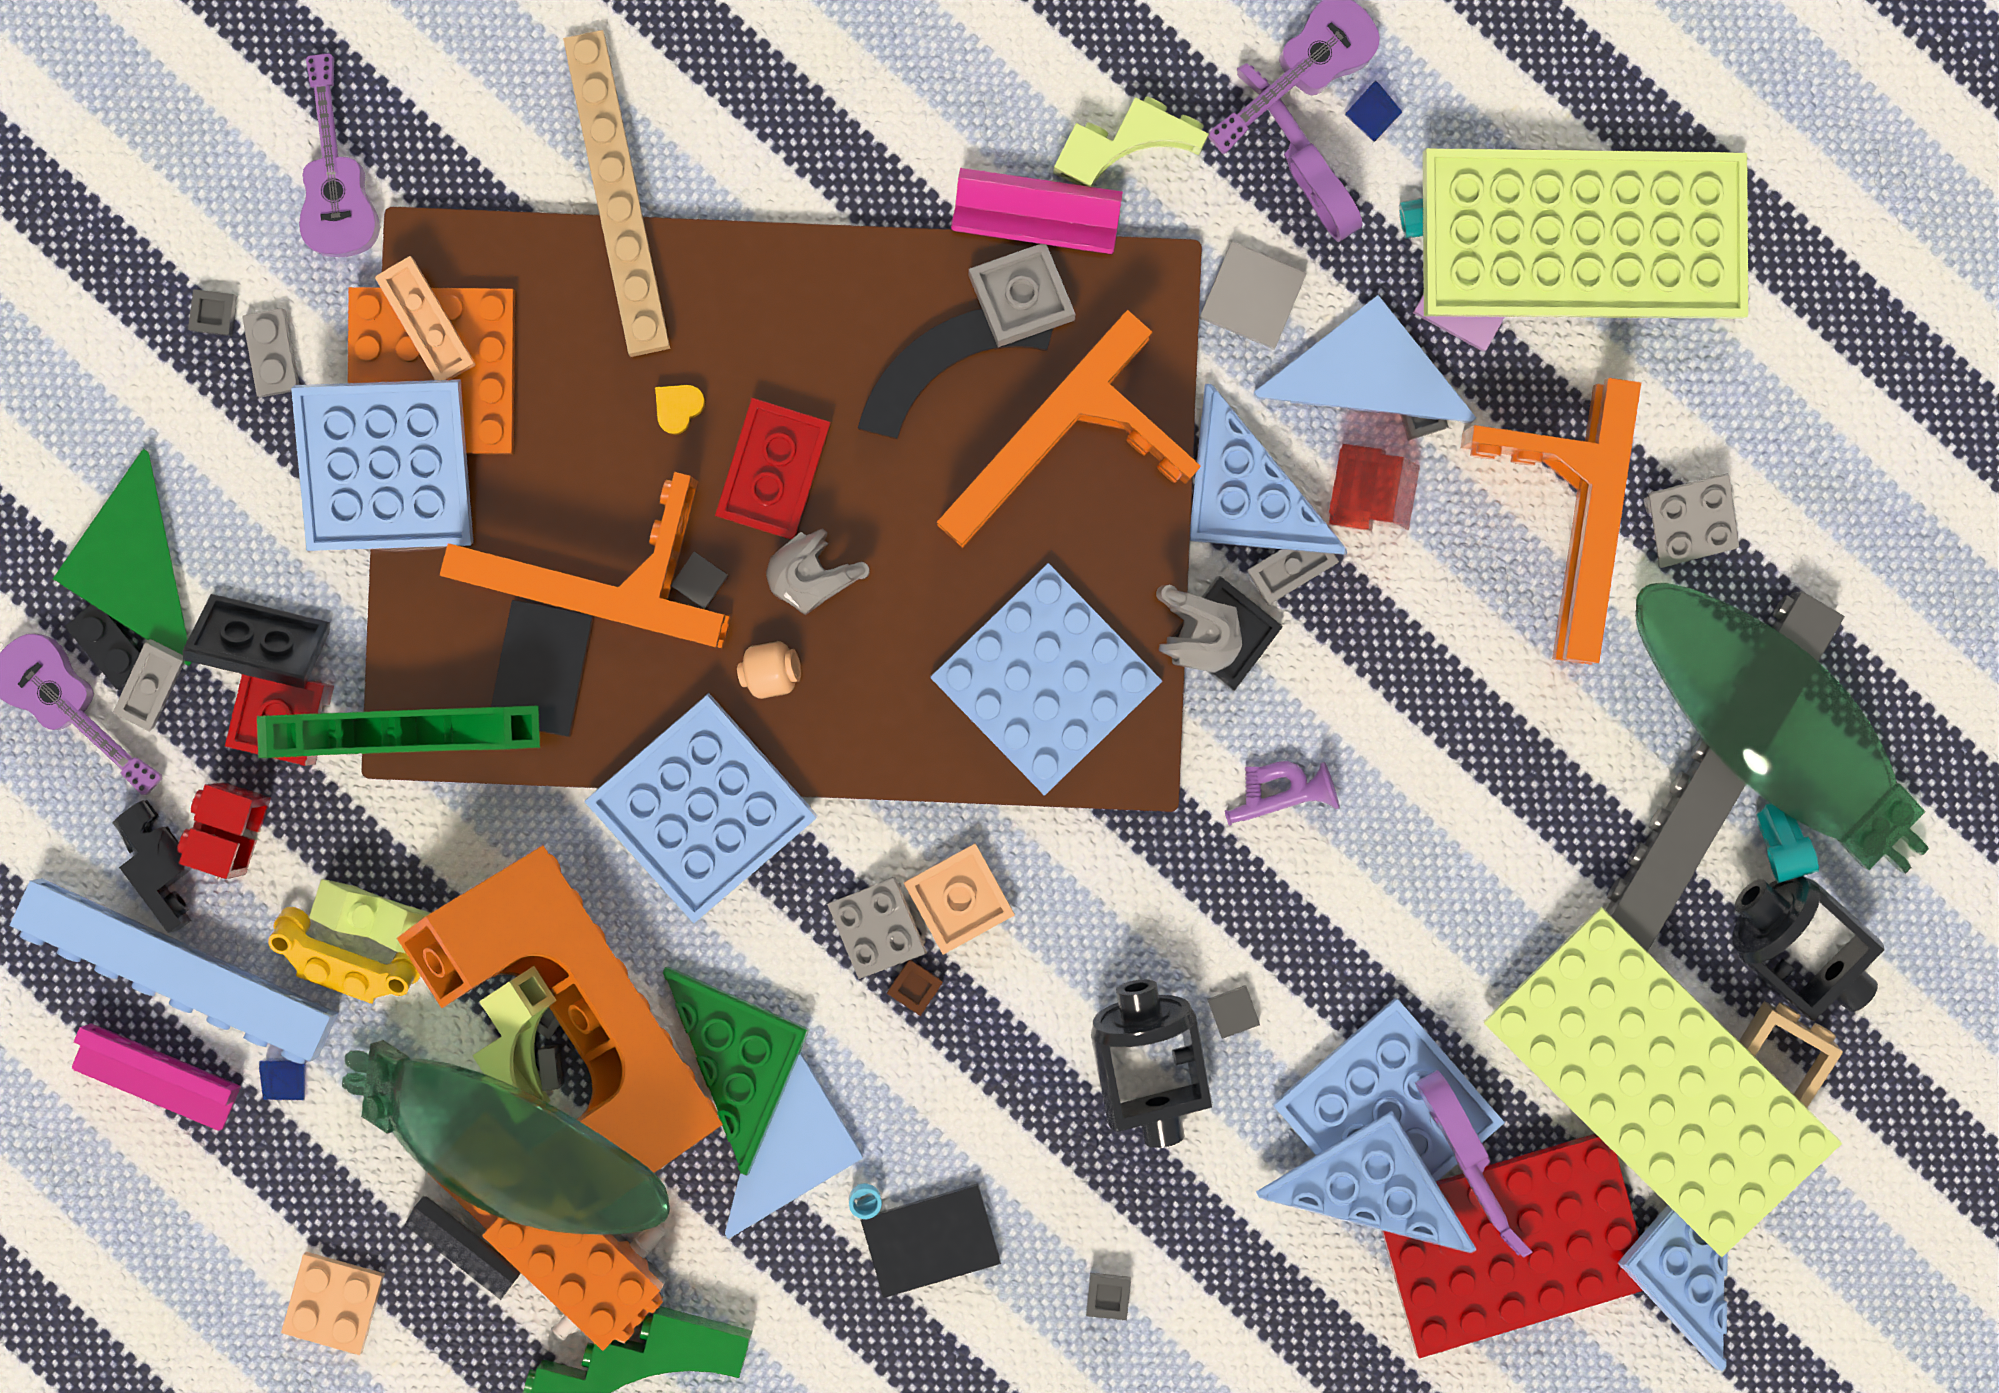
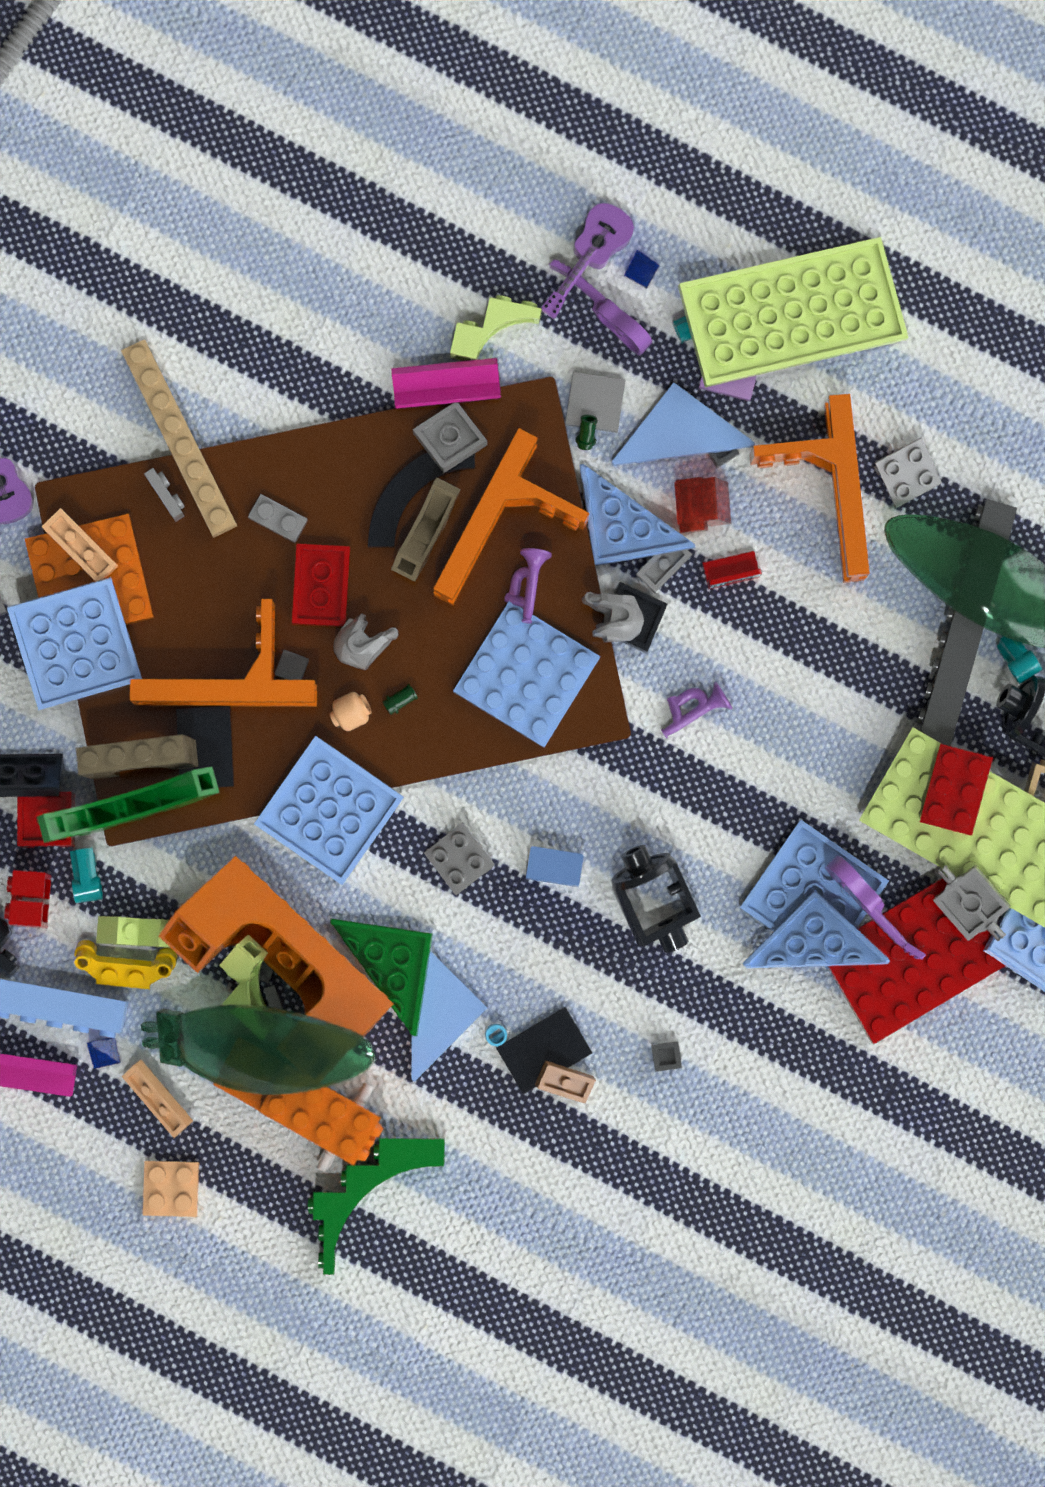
camera: 20 degrees left, 5 degrees down
black tile [405,1196,521,1300] -> none
yellow tile [655,385,705,435] -> none
reddish brown tile [887,959,943,1016] -> none
light nougat plate [904,843,1015,955] -> none
dark grey tile [1207,985,1260,1039] -> none
none -> teal piece [70,848,103,903]
none -> dark tan arch [76,735,198,779]
none -> light nougat plate [122,1060,193,1138]
none -> light grey plate [144,468,185,522]
none -> light grey plate [248,494,308,543]
none -> dark green pin [382,684,418,715]
none -> dark tan arch [391,478,461,581]
none -> medium lavender piece [505,548,552,624]
none -> medium blue panel [526,846,584,887]
none -> plate [535,1061,596,1104]
none -> dark green pin [575,414,598,450]
none -> red panel [702,551,762,590]
none -> red plate [920,743,993,836]
none -> light grey plate [933,865,1011,942]

